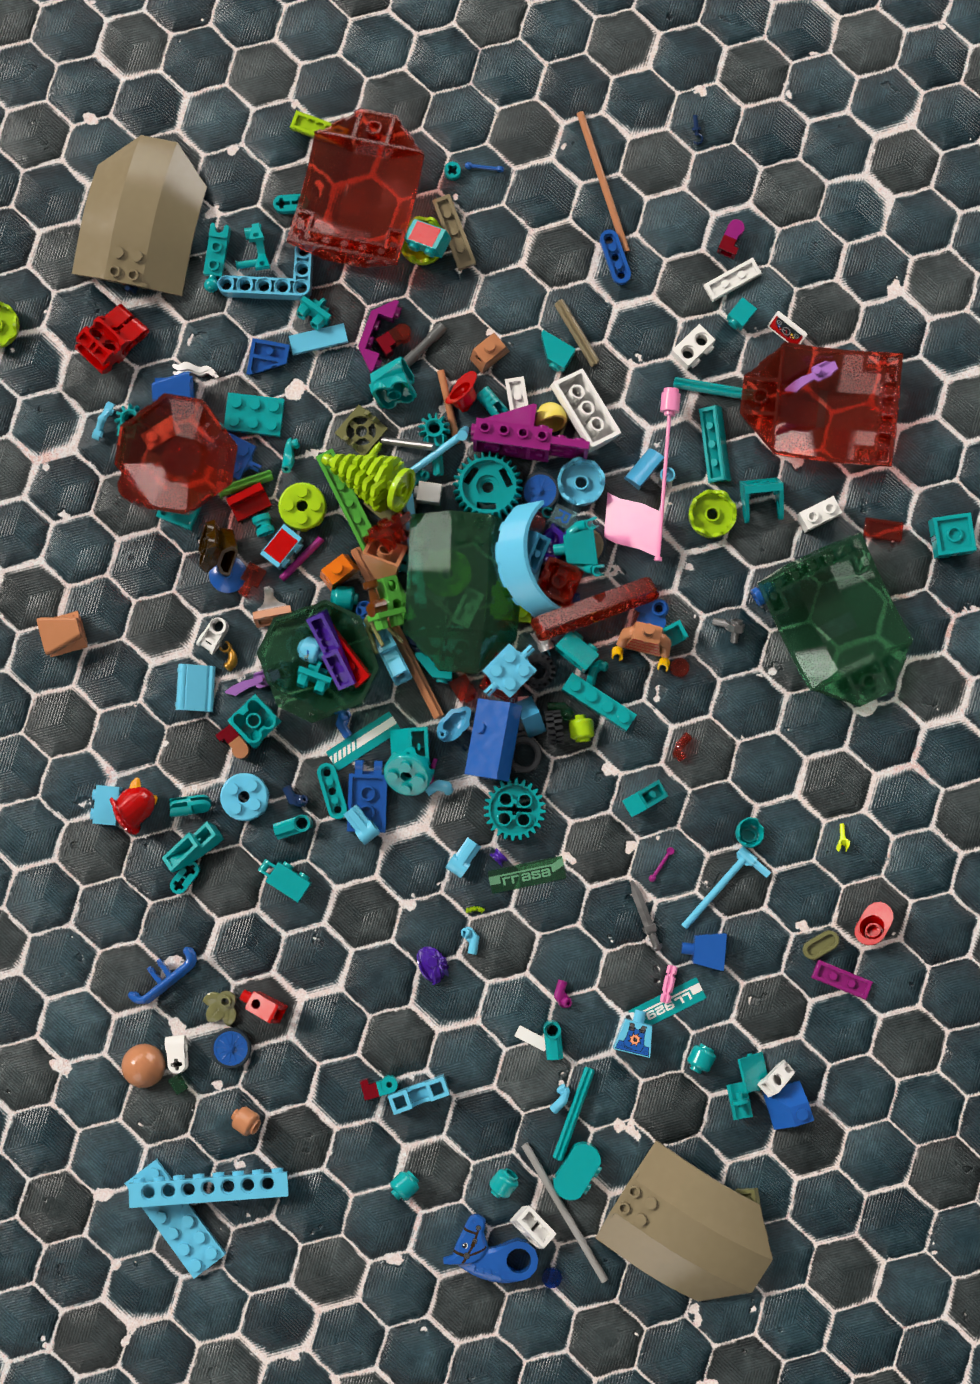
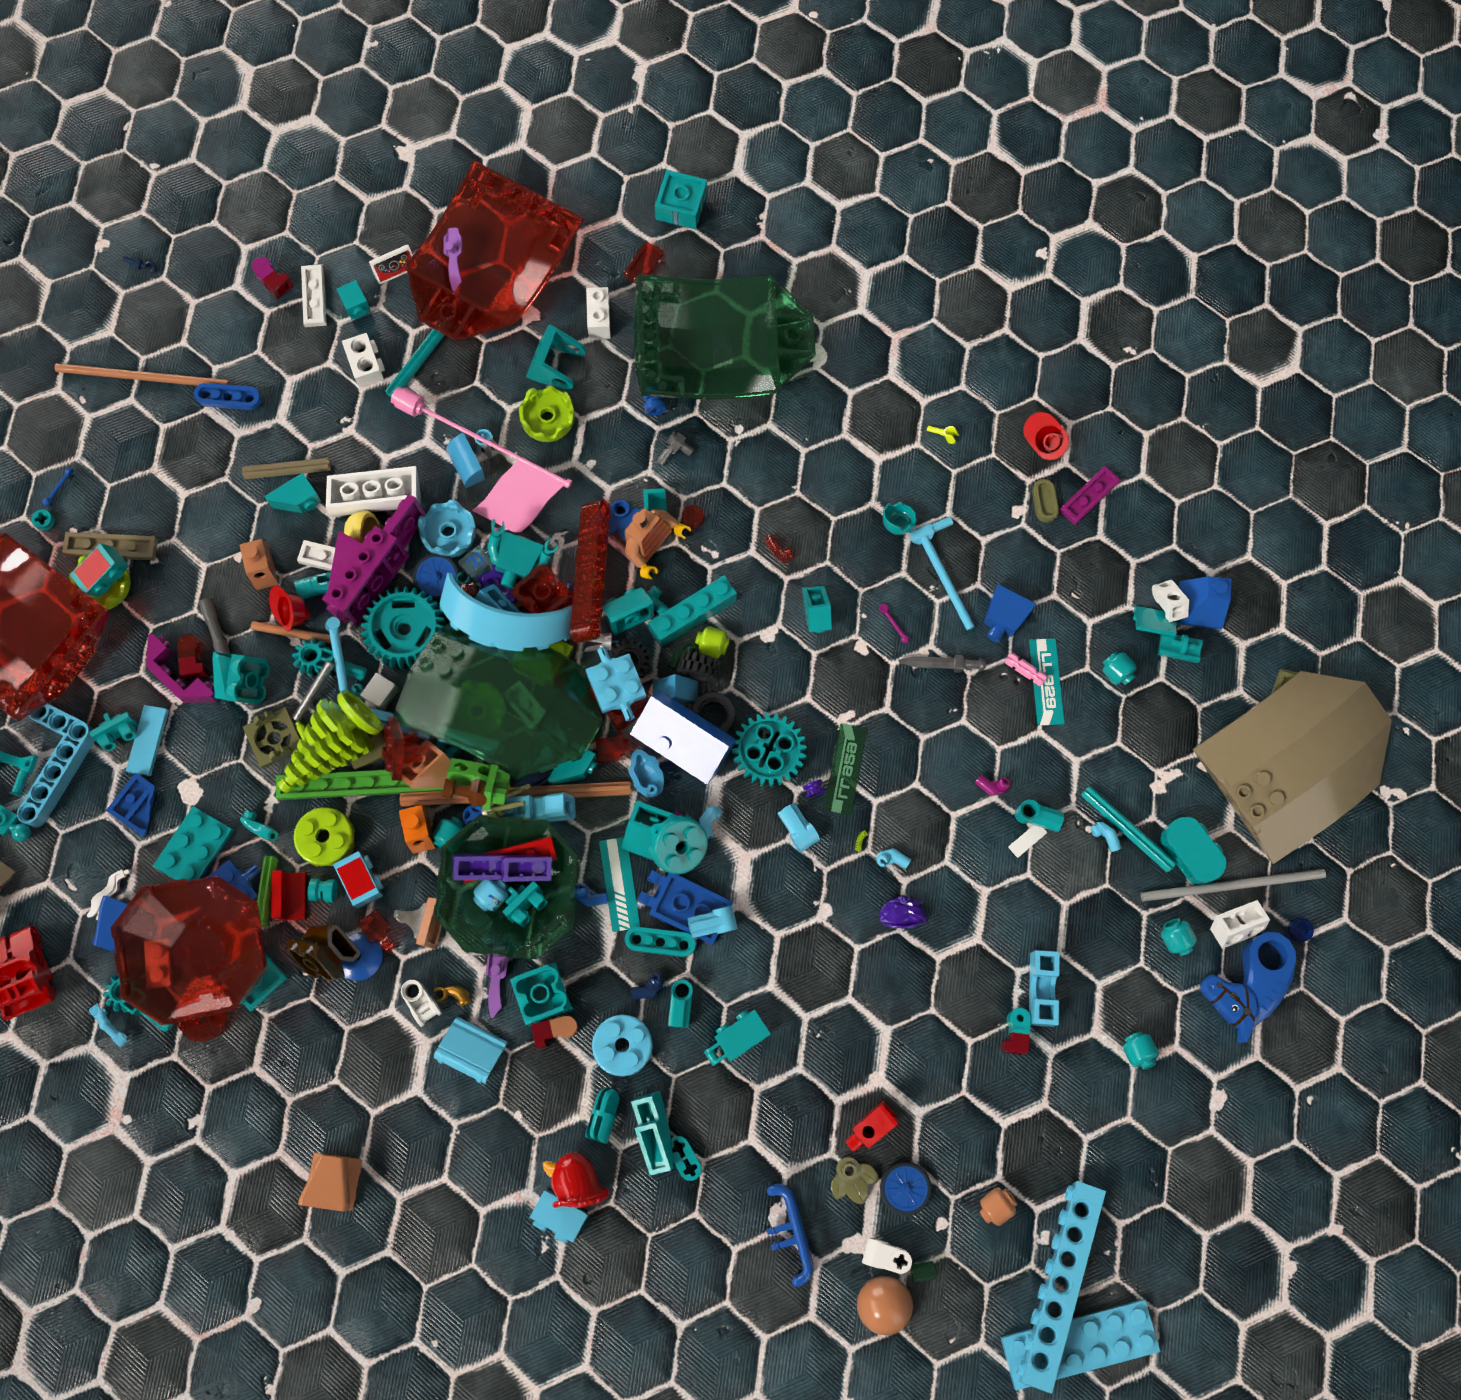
camera: 75 degrees left, 10 degrees down
magenta bar [279,536,324,582] -> none
torso [613,1009,652,1058] -> none
teal slope [699,405,731,483] -> none

